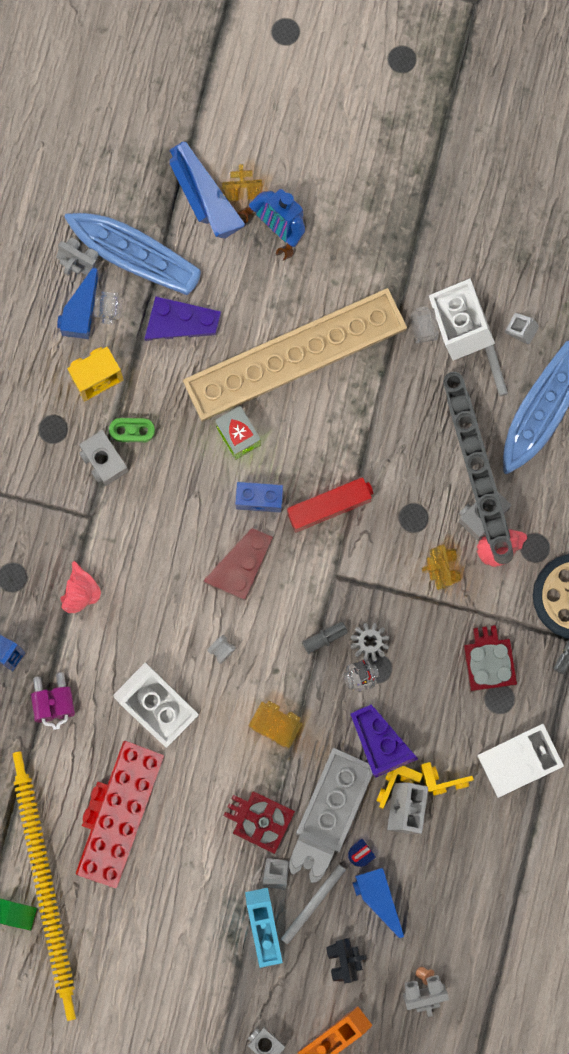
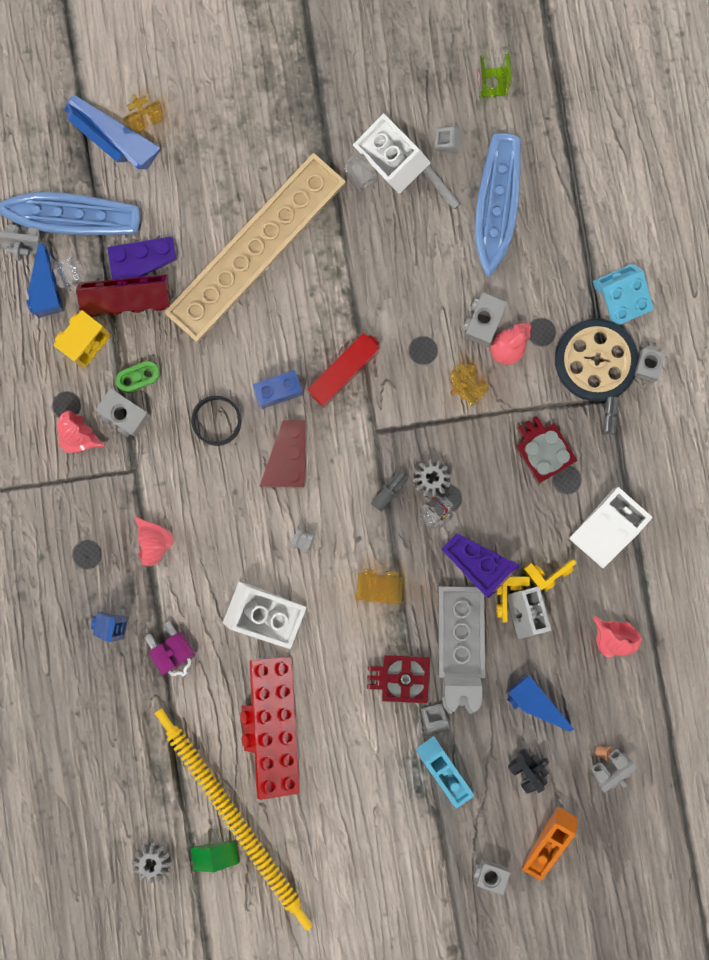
camera: 20 degrees left, 5 degrees up
piece [216,406,261,460] -> none
blue torso [238,189,305,261] -> none
light grey bar [281,864,346,945] -> none
clear blue tile [348,839,376,867] -> none
dark grey beam [443,372,514,564] -> none
none -> coral hair [57,411,105,453]
none -> dark red brick [76,274,171,317]
none -> black tyre [191,396,242,446]
none -> coral hair [593,616,642,657]

